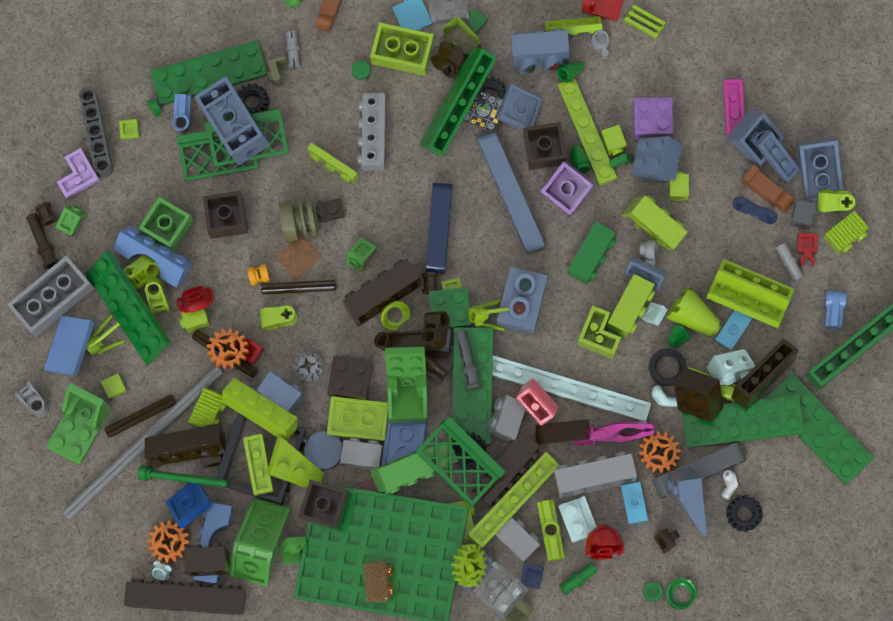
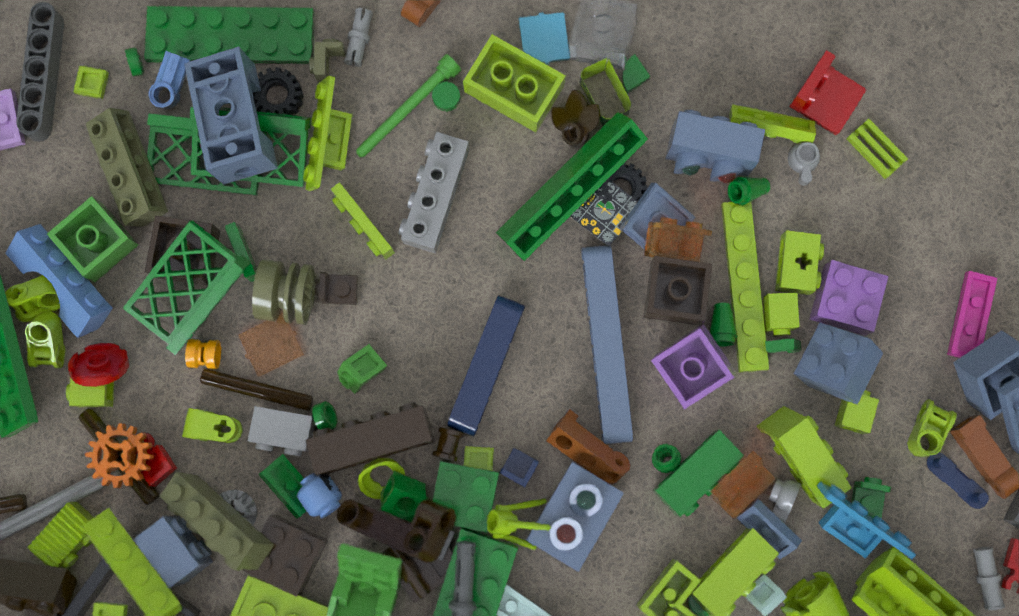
camera: 10 degrees right, 5 degrees up
none -> olive brick [85,108,168,227]
none -> green fence [123,220,251,355]
none -> olive brick [160,472,274,571]
none -> green tile [225,222,257,282]
none -> light grey brick [248,406,315,457]
none -> green plate [258,454,306,519]
none -> medium blue head [297,473,342,519]
none -> lime bracket [303,75,352,191]
none -> green tile [312,401,337,430]
none -> bright green piece [356,54,461,157]
none -> green brick [381,471,428,522]
none -> dark blue panel [499,448,540,487]
none -> dark orange leg [546,409,630,485]
none -> clear orange bracket [644,217,712,262]
none -> green plate [652,444,681,473]
none -> clear orange bracket [711,451,775,519]
none -> lime brick [775,230,824,295]
none -> dark azure bracket [817,481,916,559]
none -> green bracket [851,477,891,519]
none -> lime piece [907,399,957,457]

